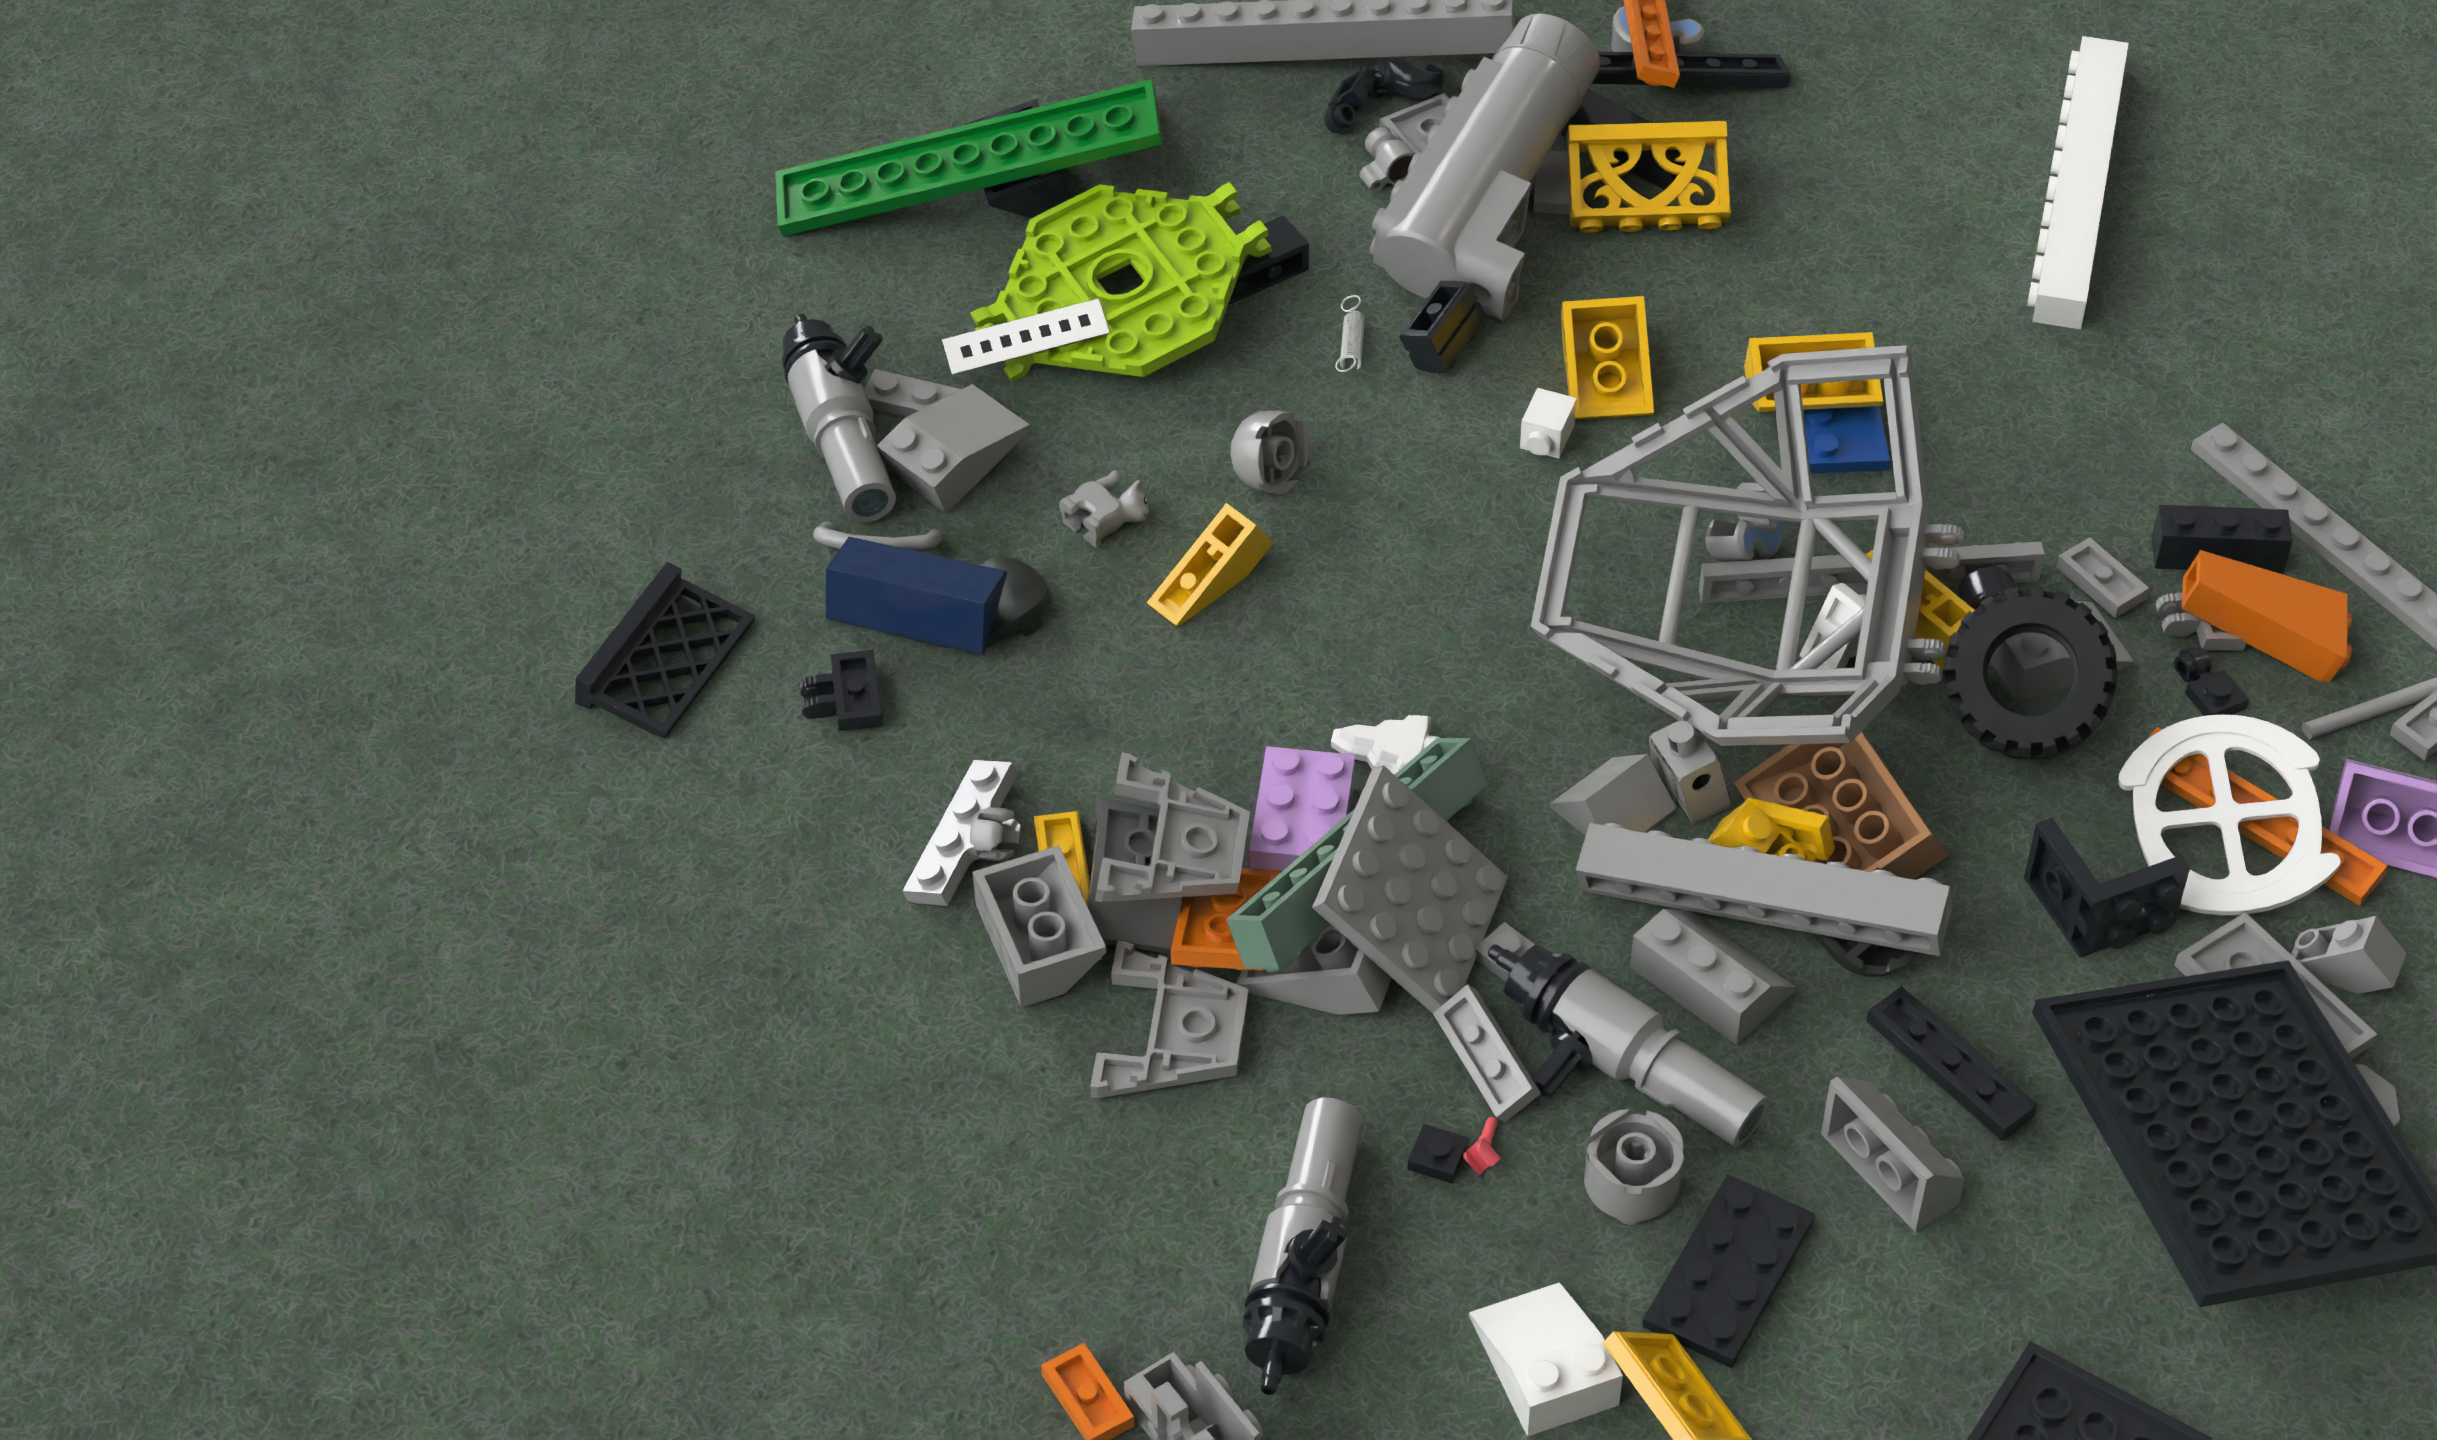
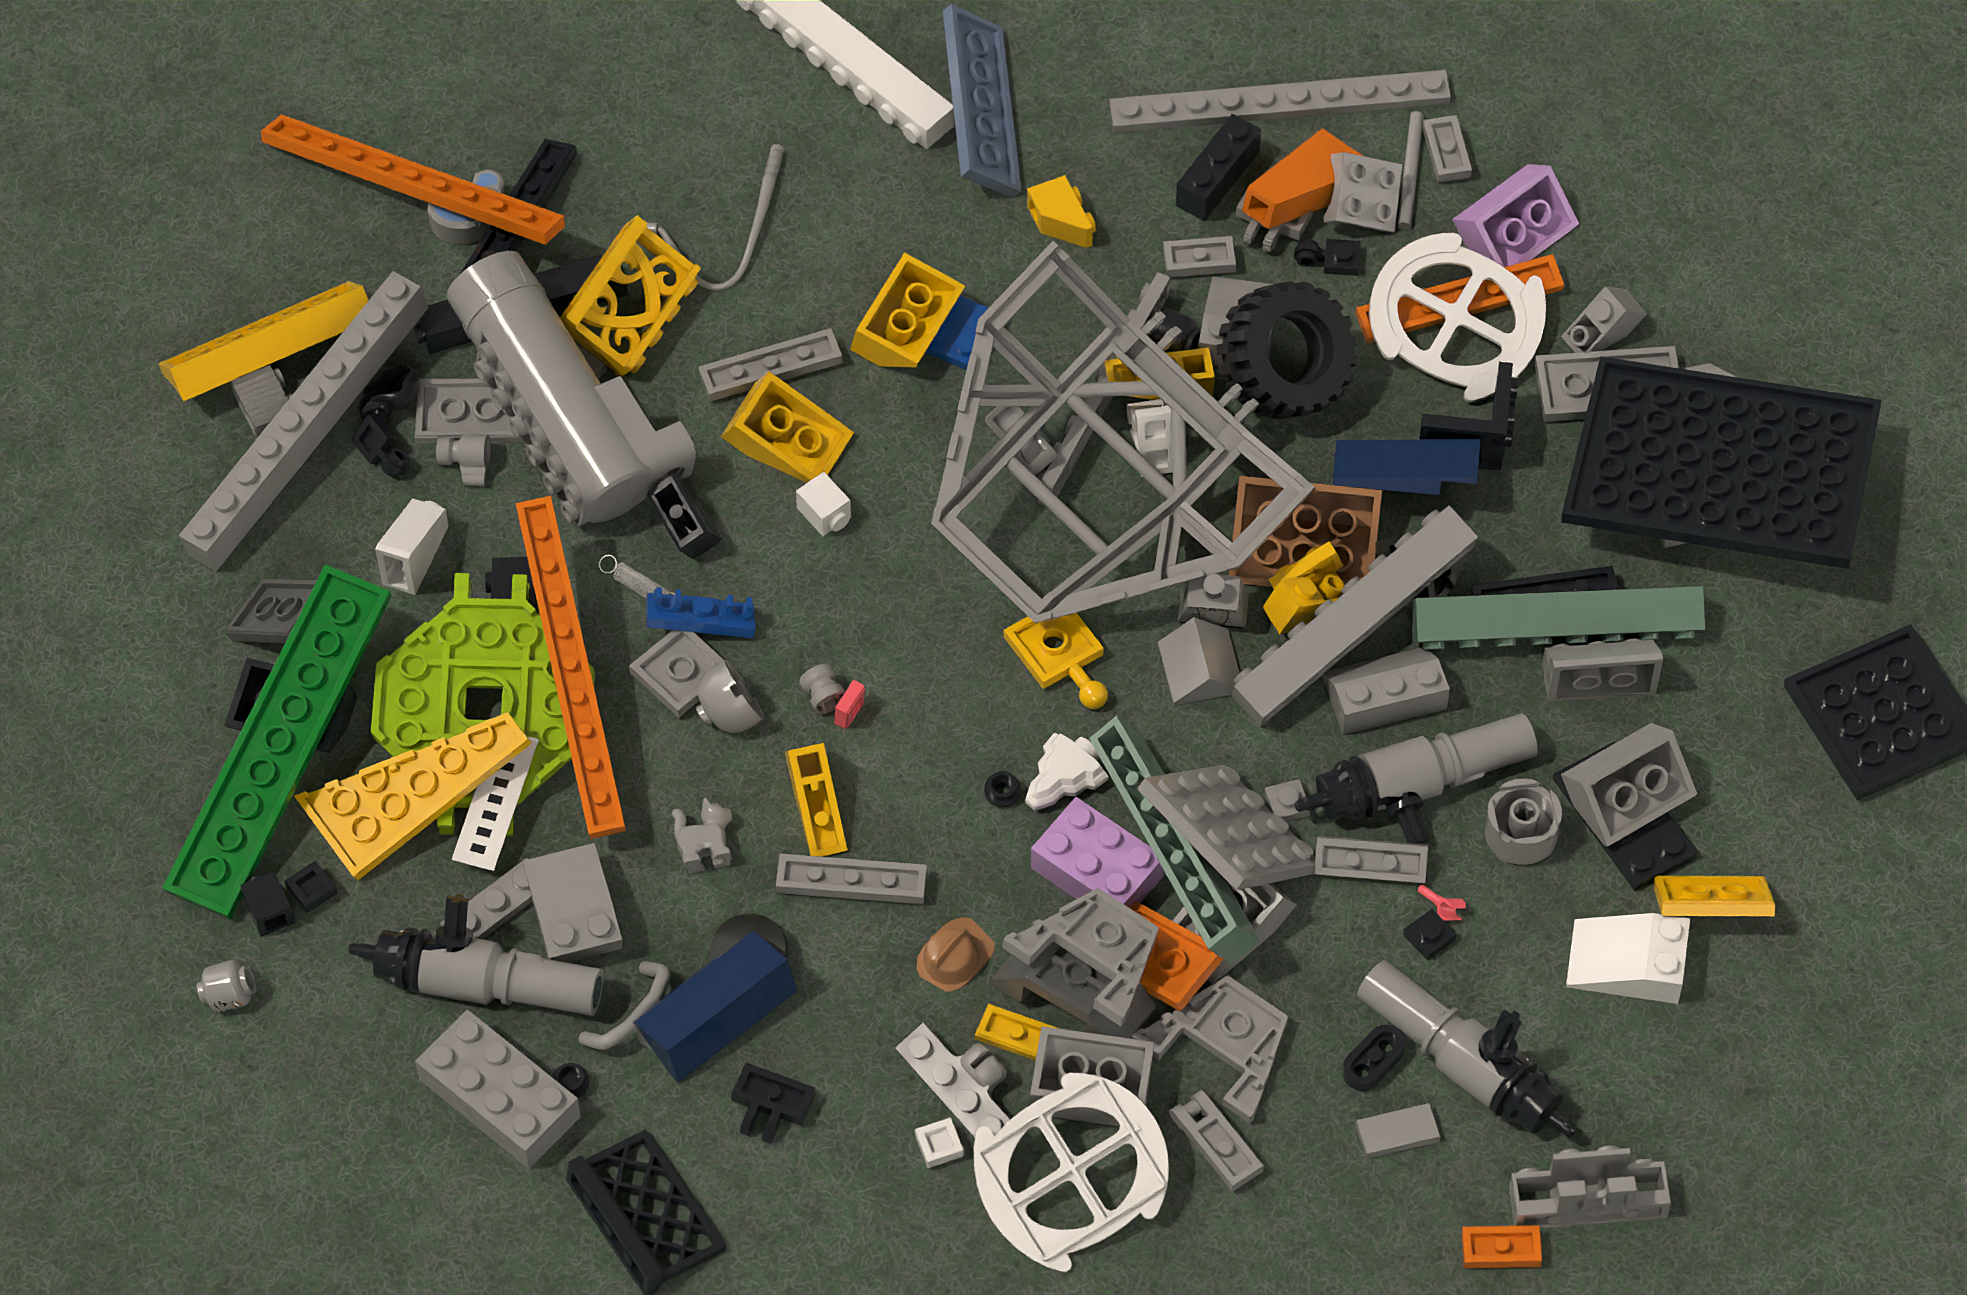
camera: 60 degrees left, 10 degrees up
none -> light grey head [197,959,256,1013]
none -> black brick [240,871,295,937]
none -> black plate [285,861,338,913]
none -> yellow wing [294,712,532,881]
none -> white slope [375,499,449,595]
none -> light grey brick [415,1009,581,1169]
none -> orange plate [515,496,626,839]
none -> black plate [552,1063,590,1098]
none -> light grey plate [629,630,723,718]
none -> light grey piece [646,144,784,291]
none -> blue plate [646,587,755,638]
none -> light grey plate [698,328,843,402]
none -> light grey plate [776,854,927,904]
none -> light grey wheel [799,664,846,715]
none -> coral tile [834,680,865,729]
none -> white plate [915,1118,964,1168]
none -> medium nougat piece [917,917,995,992]
none -> sand blue plate [943,4,1022,198]
none -> white window [974,1073,1169,1272]
none -> black plate [984,771,1021,807]
none -> yellow plate [1004,613,1108,709]
none -> yellow slope [1027,175,1096,248]
none -> light grey plate [1169,1090,1263,1192]
none -> light grey piece [1323,152,1402,233]
none -> dark blue slope [1332,439,1480,495]
none -> black plate [1343,1025,1406,1091]
none -> light grey tile [1356,1103,1440,1159]
none -> sand green brick [1411,586,1705,650]
none -> light grey slope [1561,723,1697,847]

